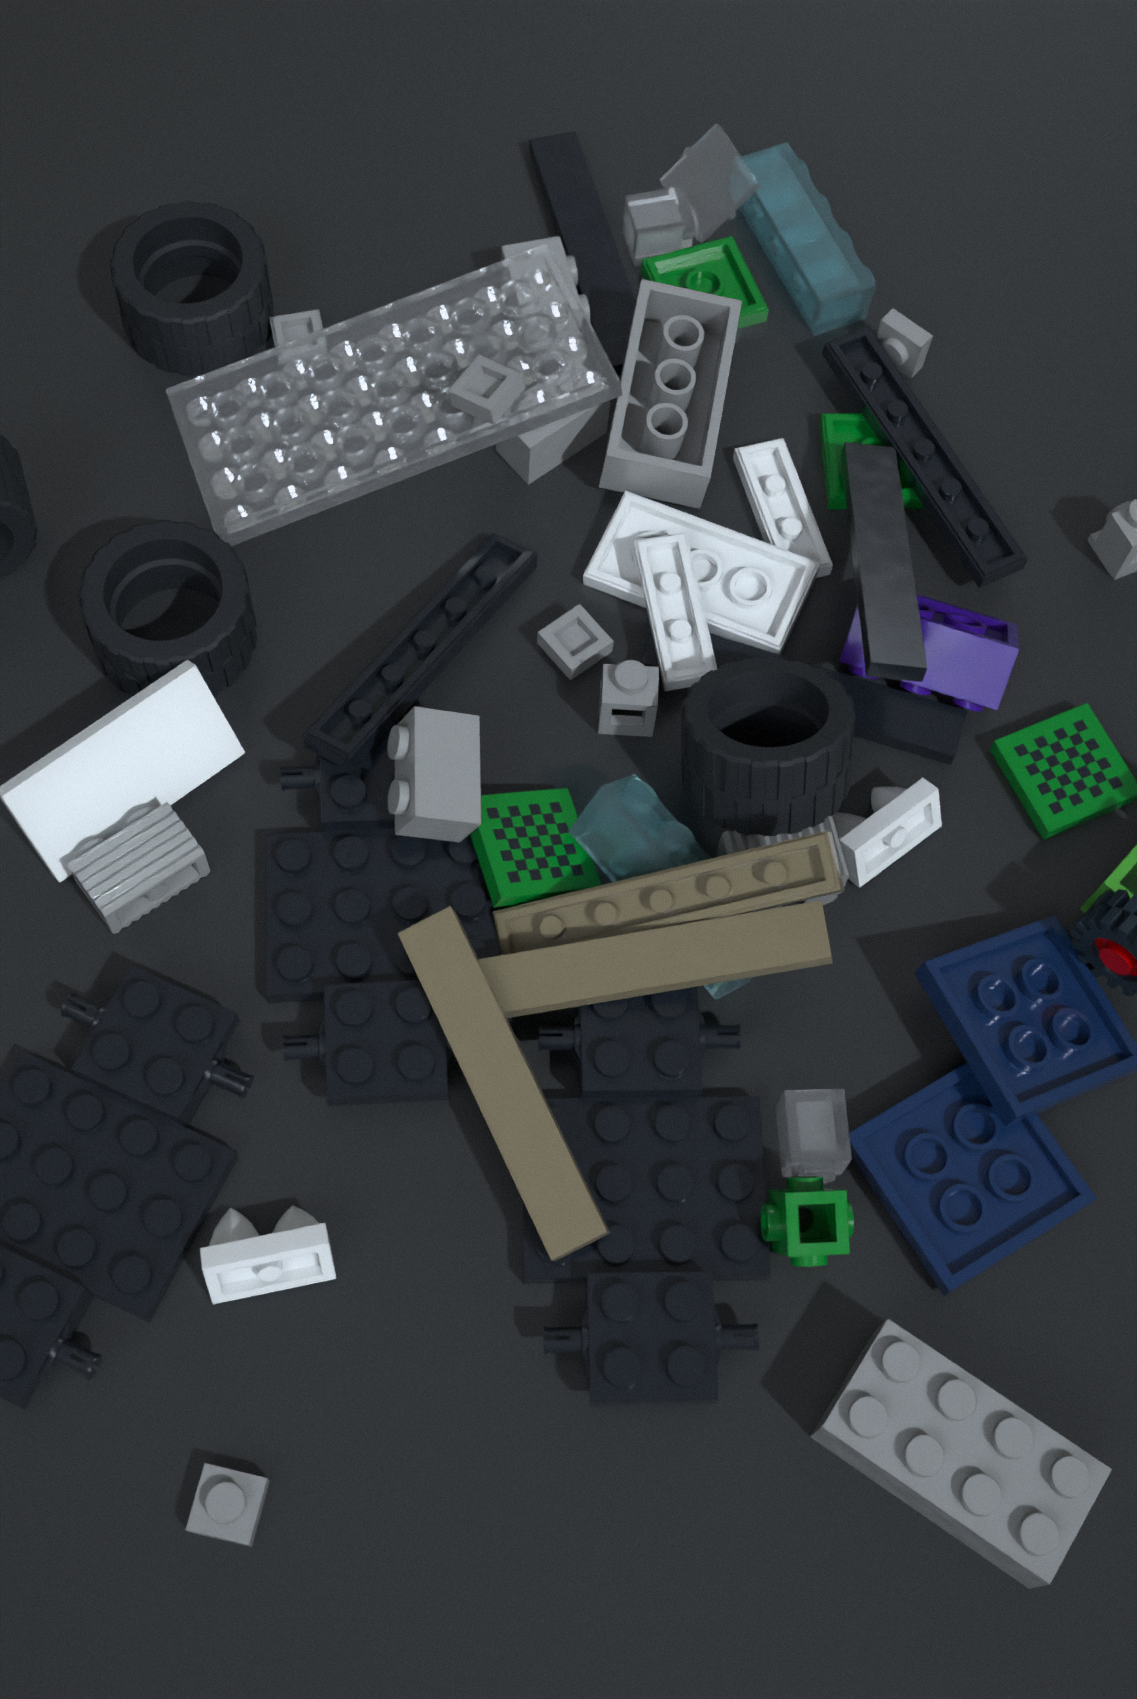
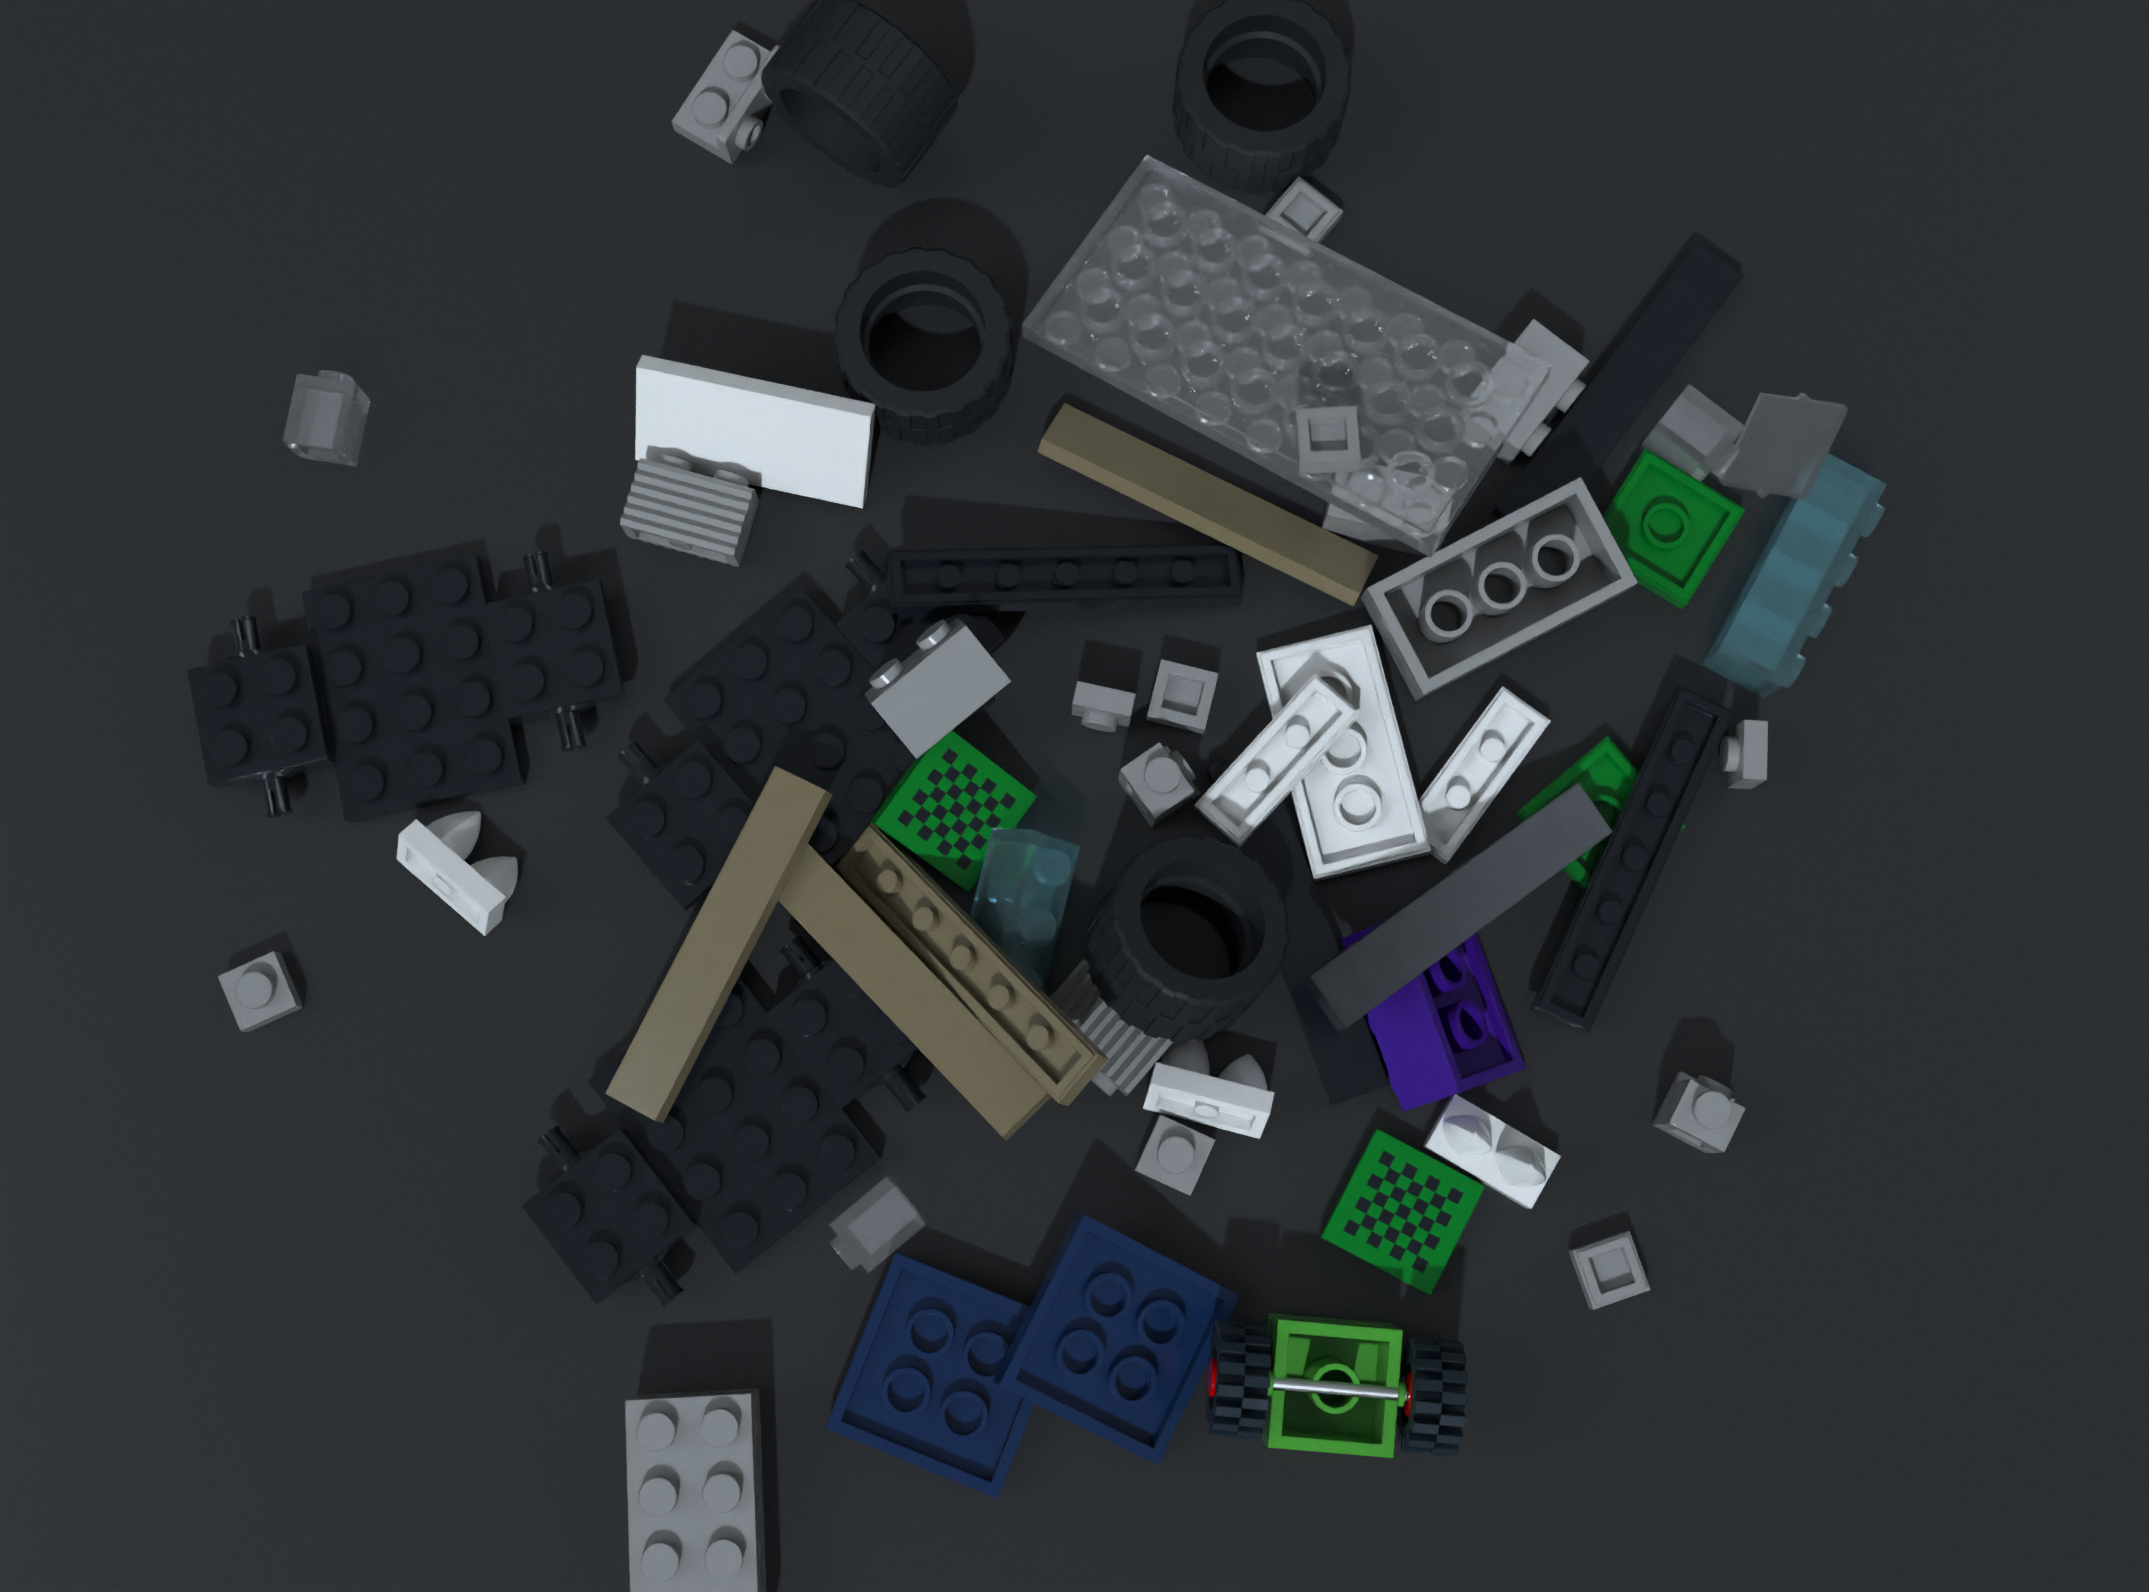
camera: 55 degrees right, 15 degrees up
green brick [760,1176,854,1267] -> none
none -> dark tan tile [1037,403,1378,607]
none -> light grey plate [1072,681,1136,732]
none -> light grey plate [1135,1115,1215,1196]
none -> white tile [1422,1094,1561,1209]

